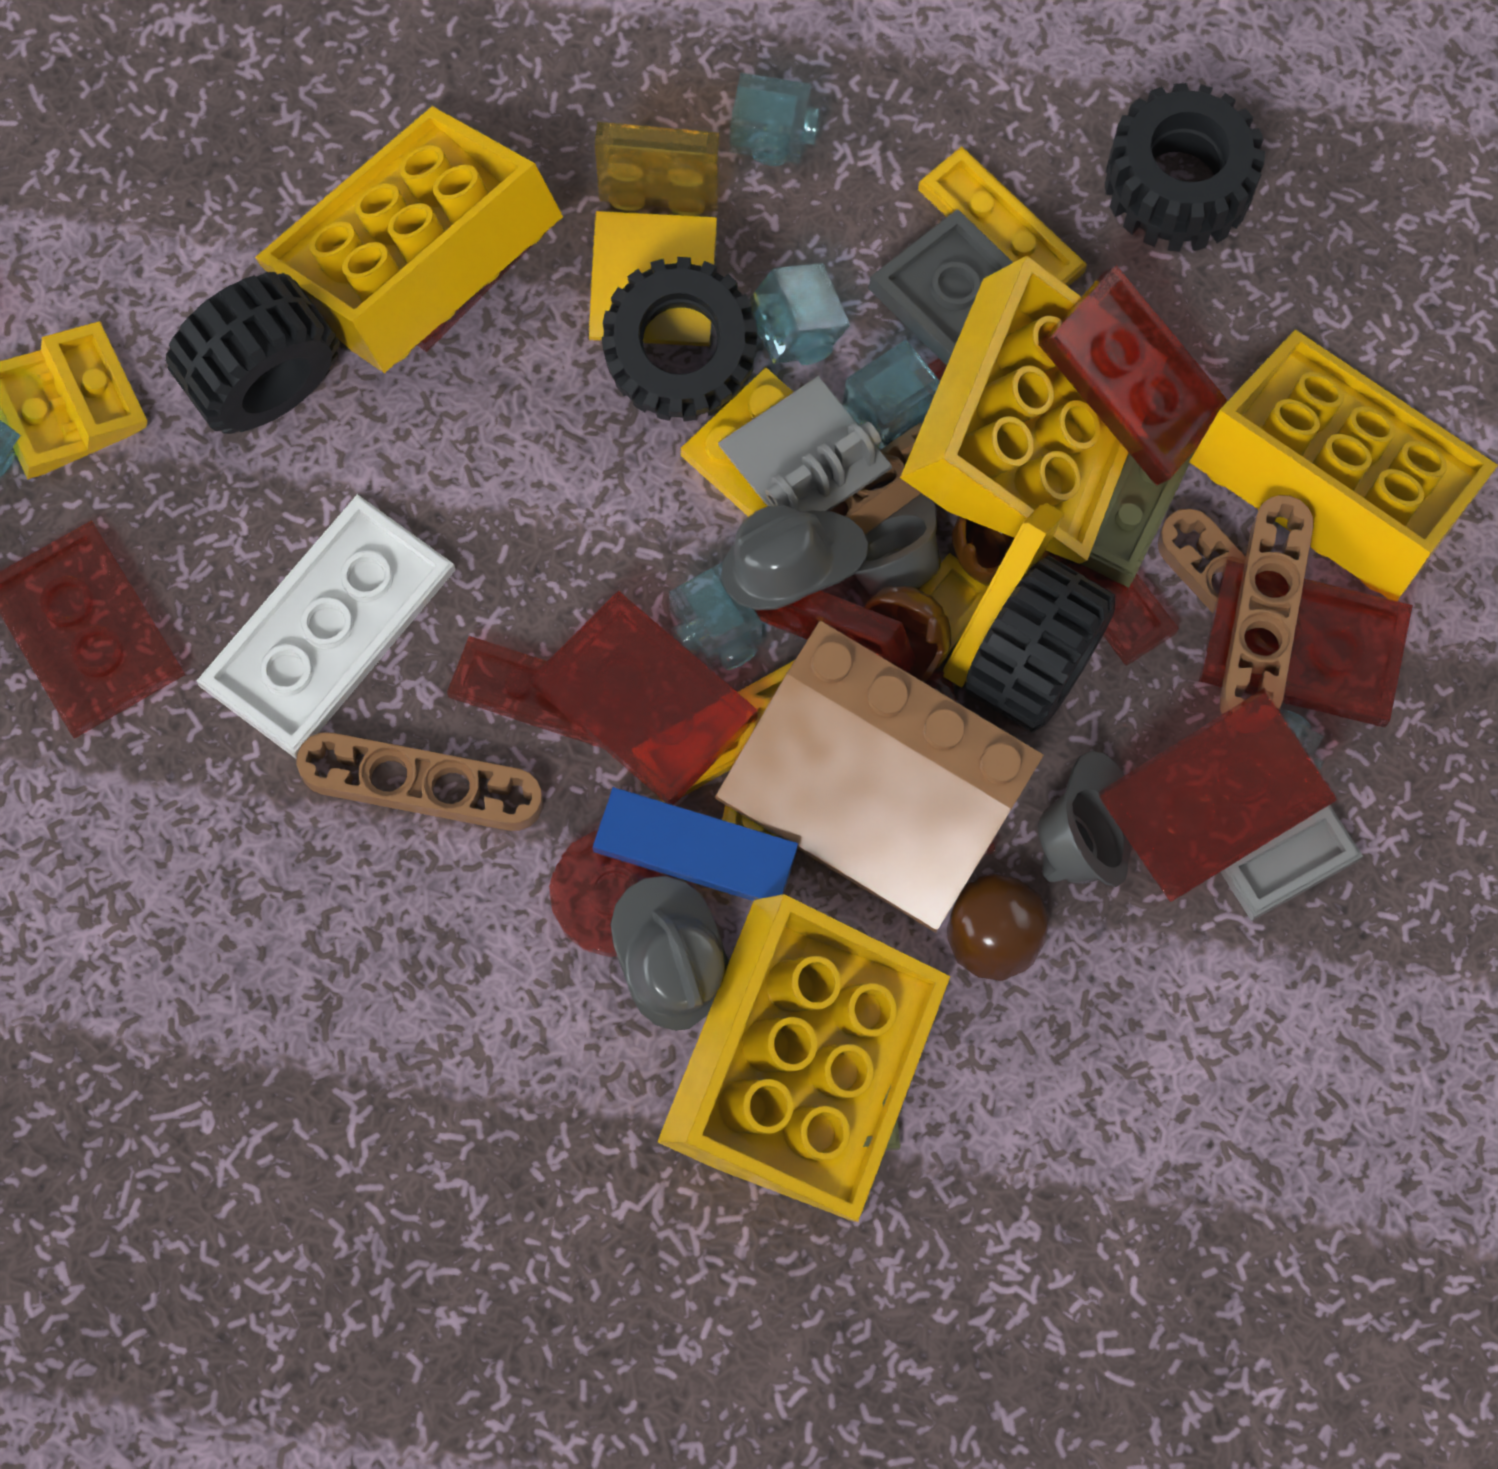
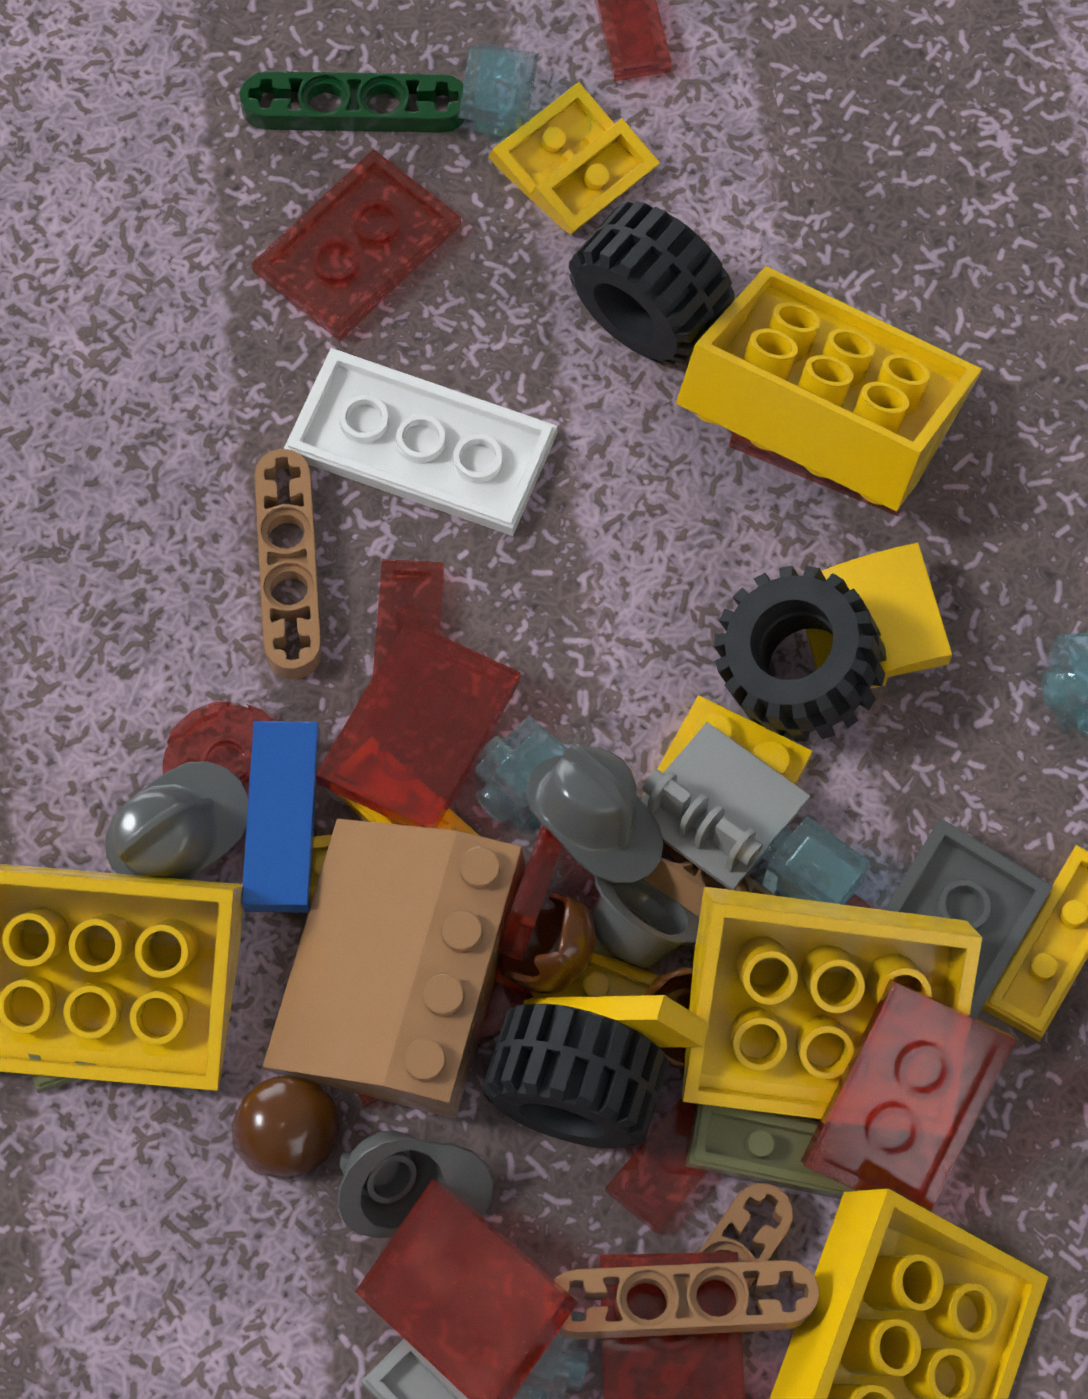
camera: 75 degrees right, 5 degrees down
clear yellow plate [595,122,720,216] -> none
clear light blue brick [749,263,850,365] -> none

